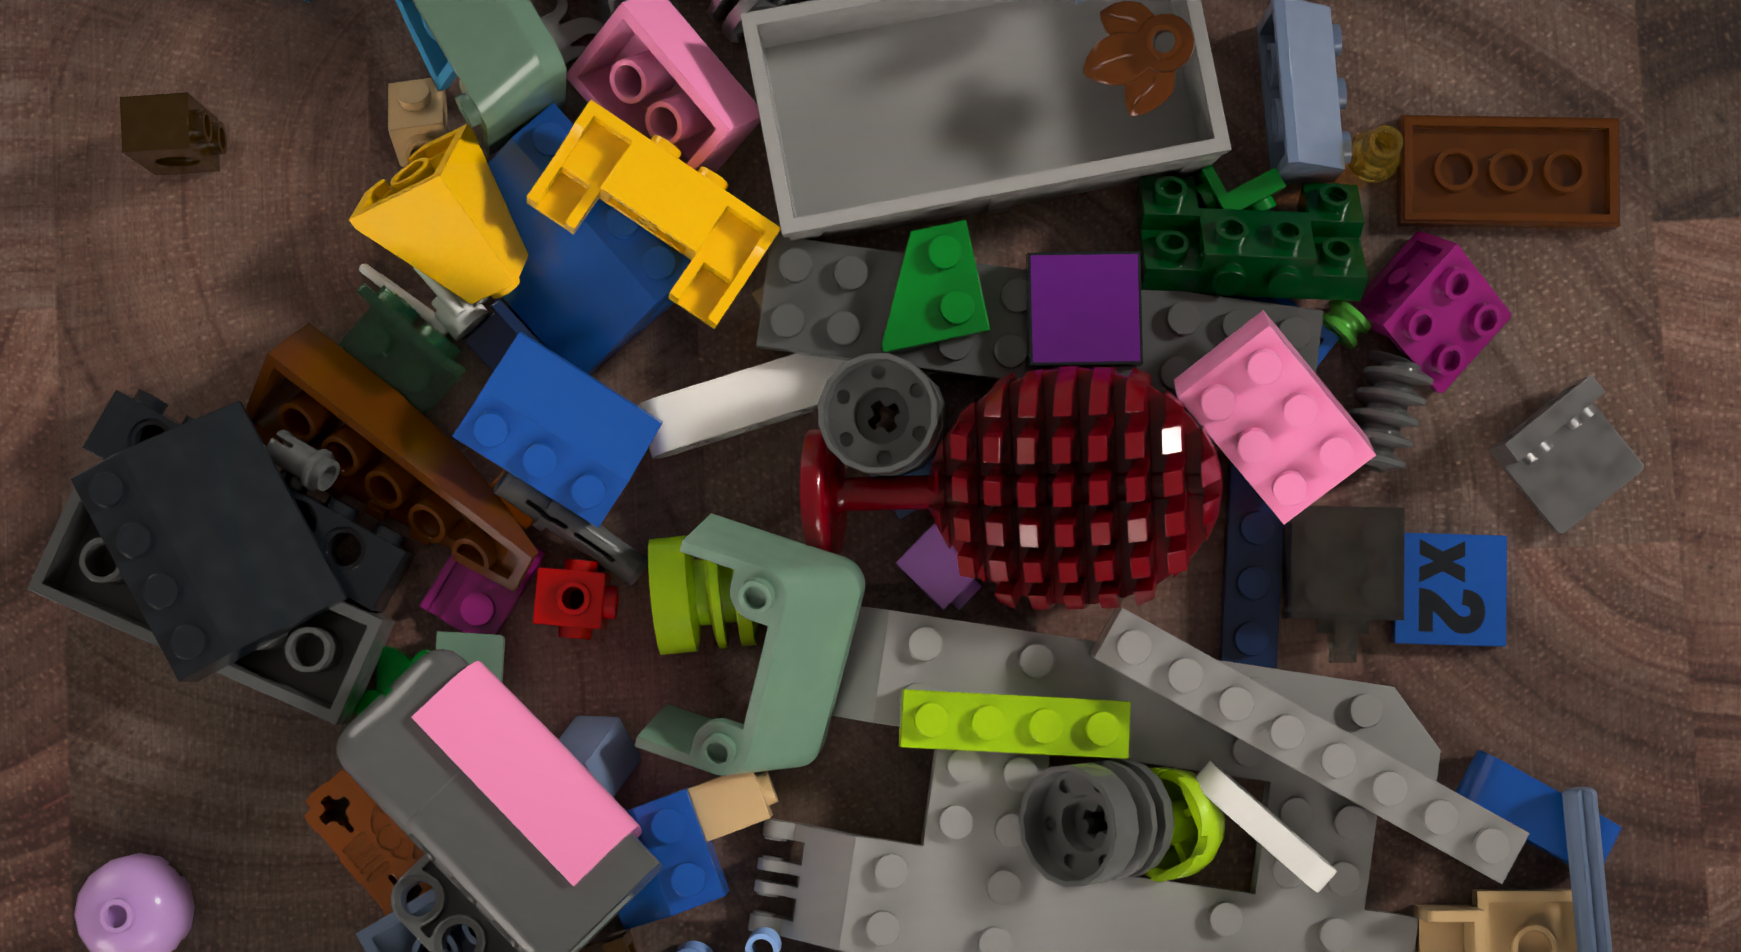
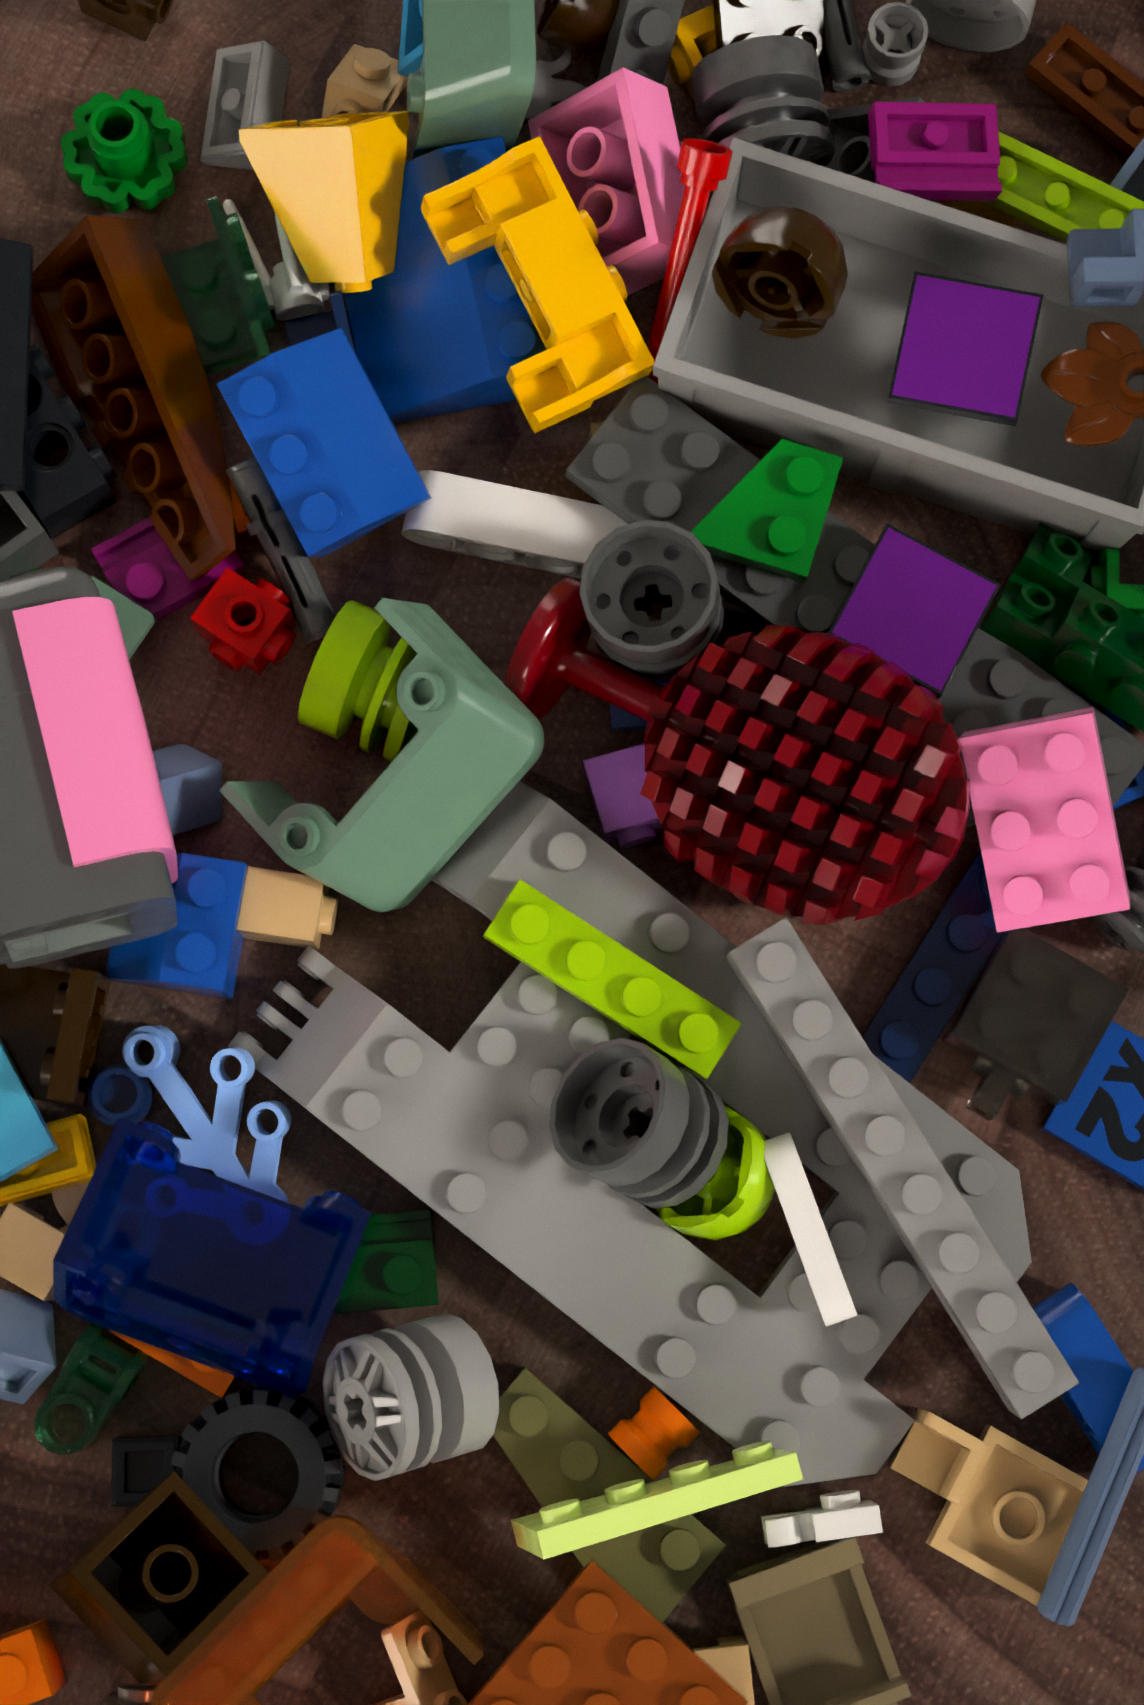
camera: 20 degrees right, 5 degrees down
dark grey pin [266,430,340,491] -> none
none -> green plant [60,88,188,214]
none -> light grey slope [200,40,290,171]
none -> red piece [647,138,733,384]
none -> dark brown cylinder [711,205,848,339]
none -> dark purple tile [888,271,1044,427]

